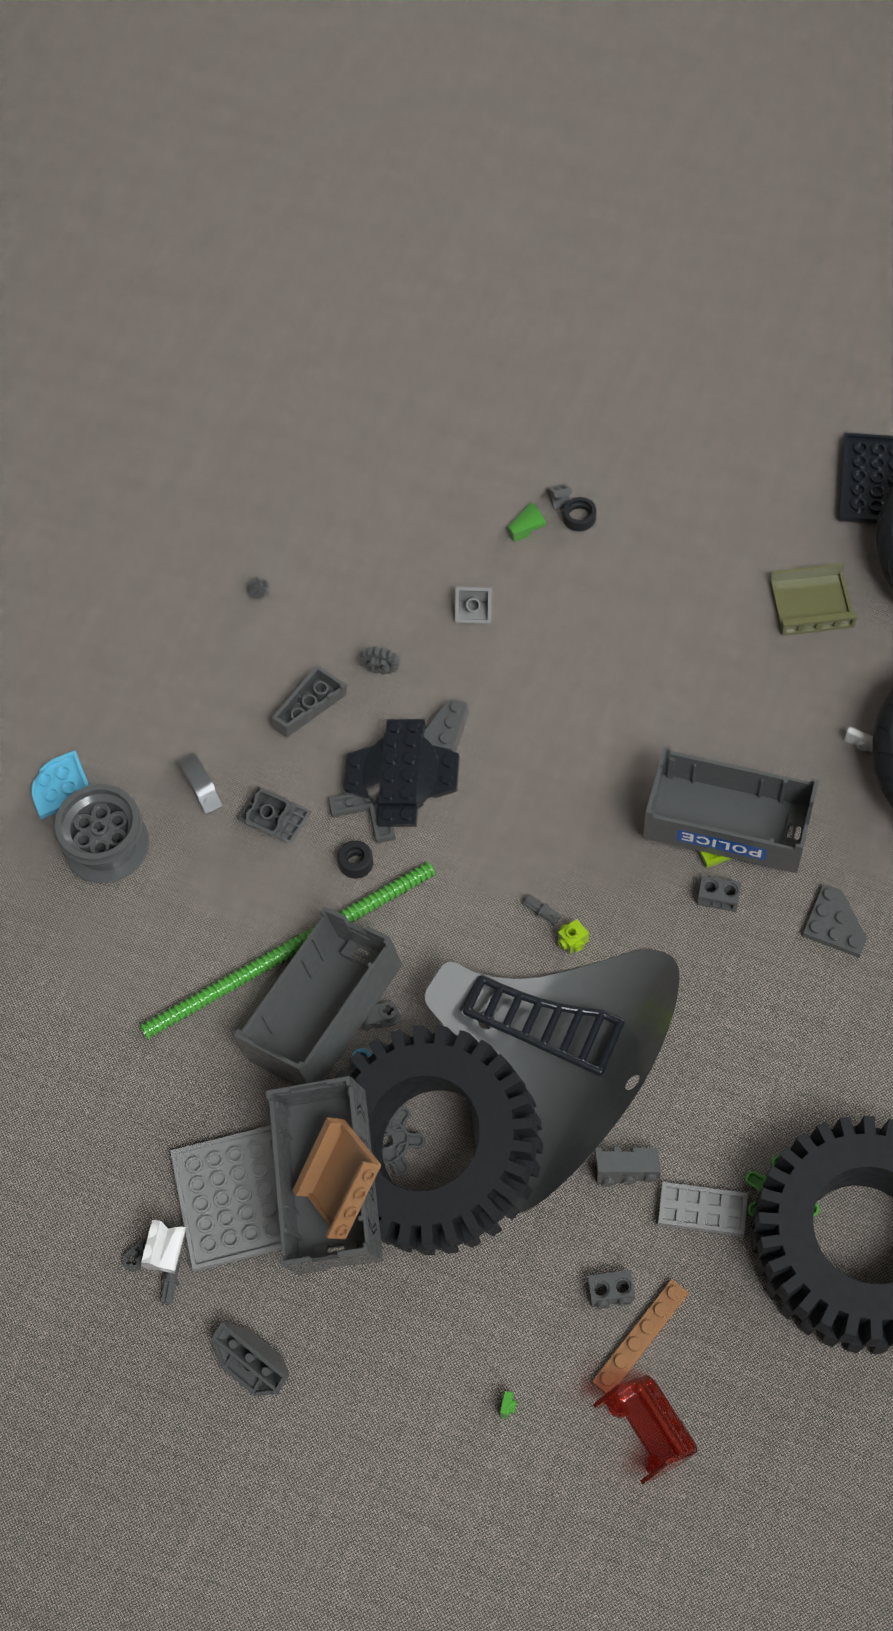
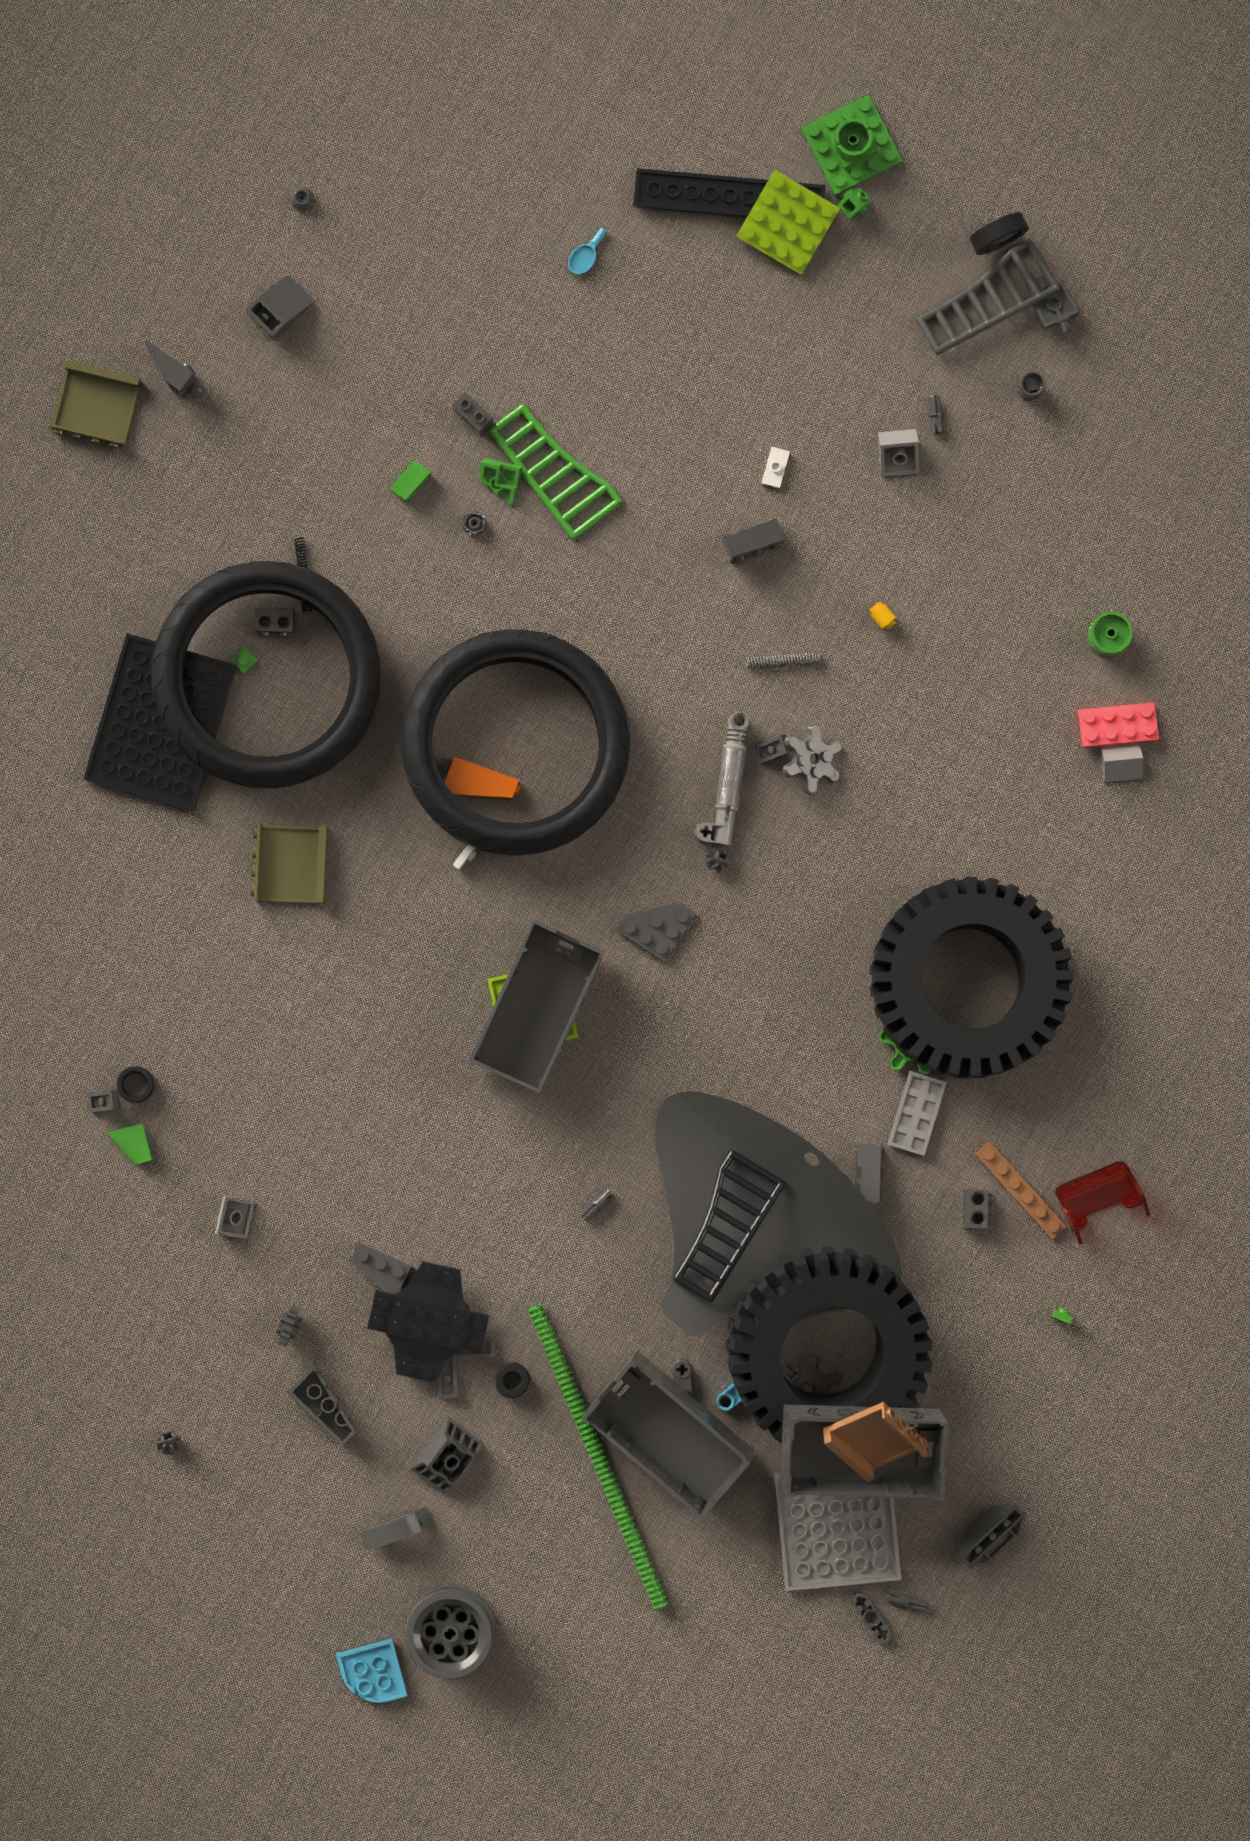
camera: 85 degrees left, 25 degrees up
white piece [141,1220,186,1274] -> none
lime brick [557,919,589,954] -> none
dark grey brick [697,875,741,912] -> none

